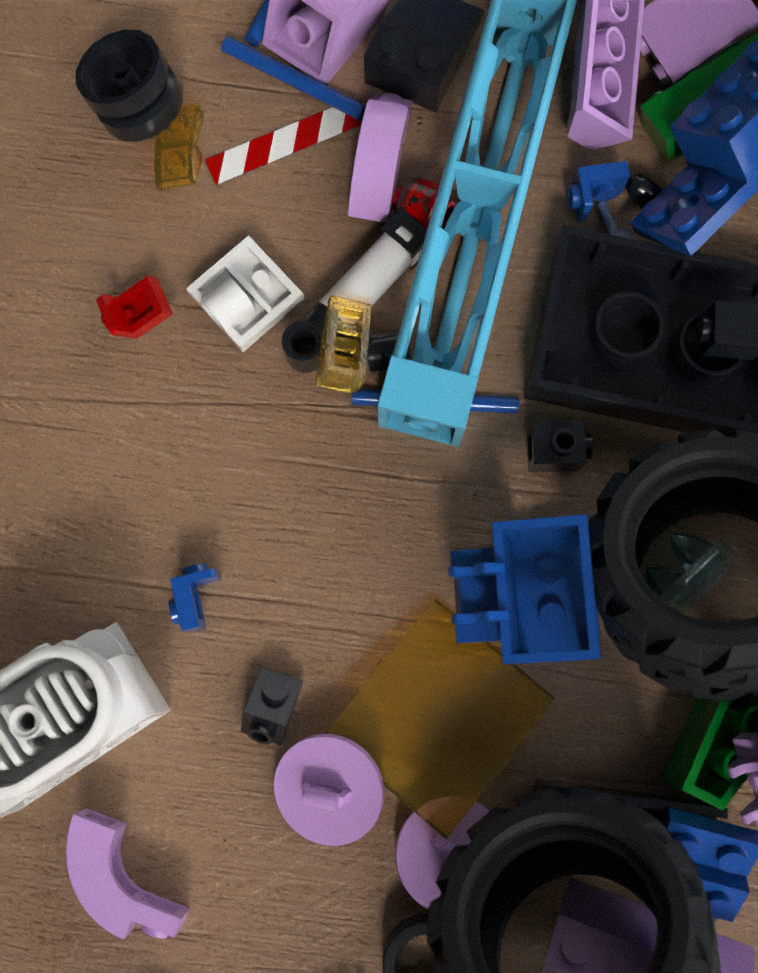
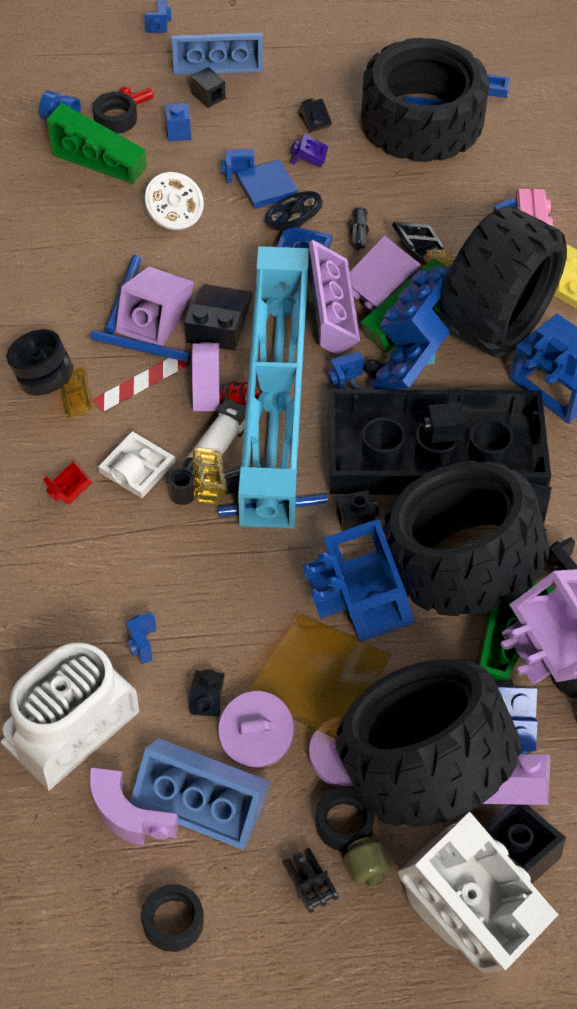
camera: 15 degrees left, 25 degrees down
none -> medium blue slope [130,738,271,850]

